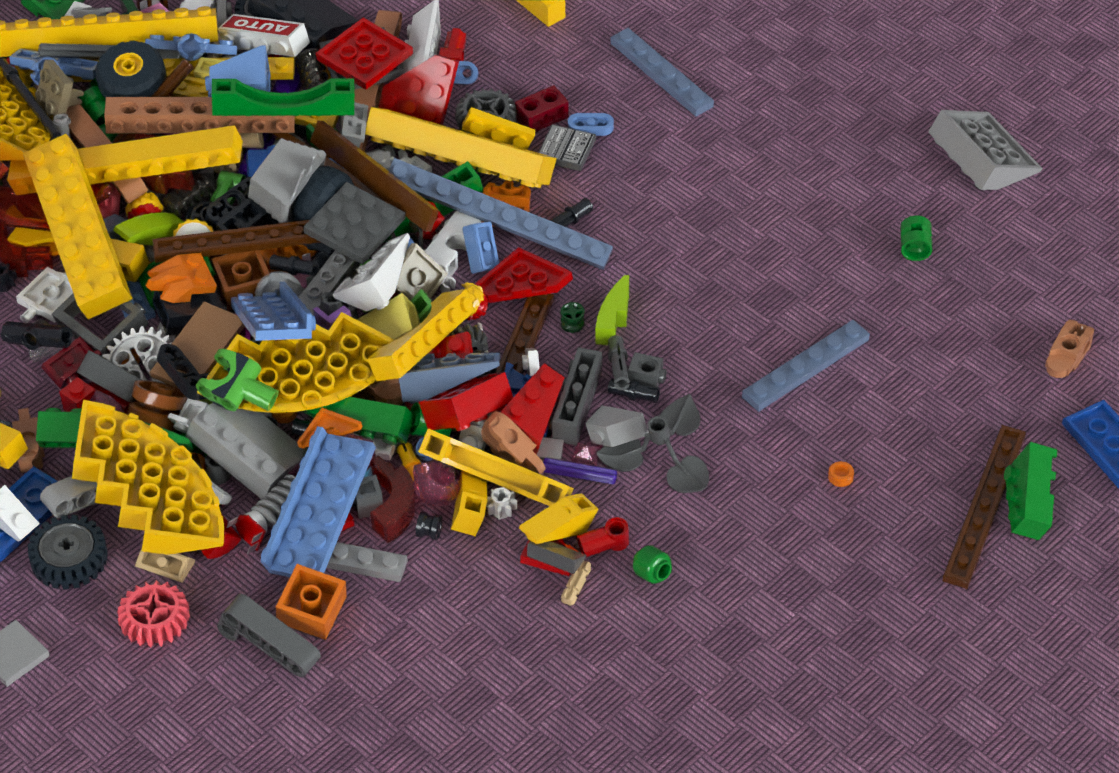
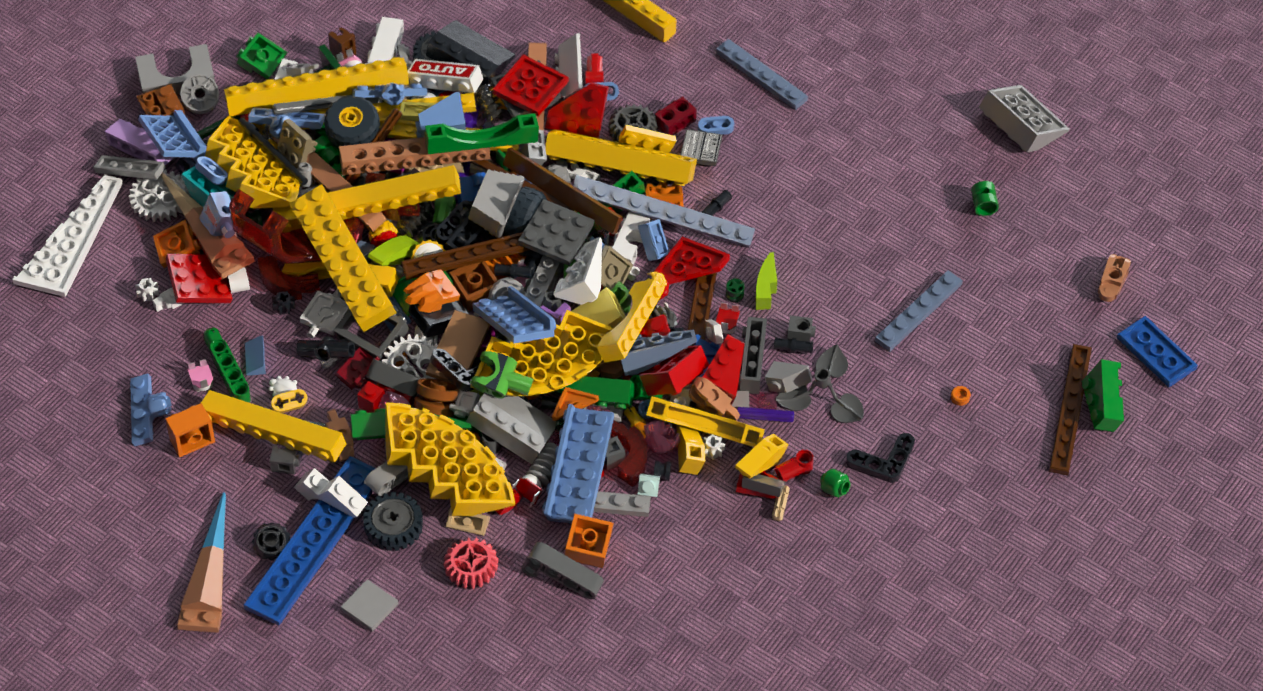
camera: 10 degrees left, 5 degrees up
dark grey pin [608,335,630,390] -> none
none -> light aqua plate [638,474,660,497]
none -> red piece [716,302,740,334]
none -> black beam [846,433,915,483]

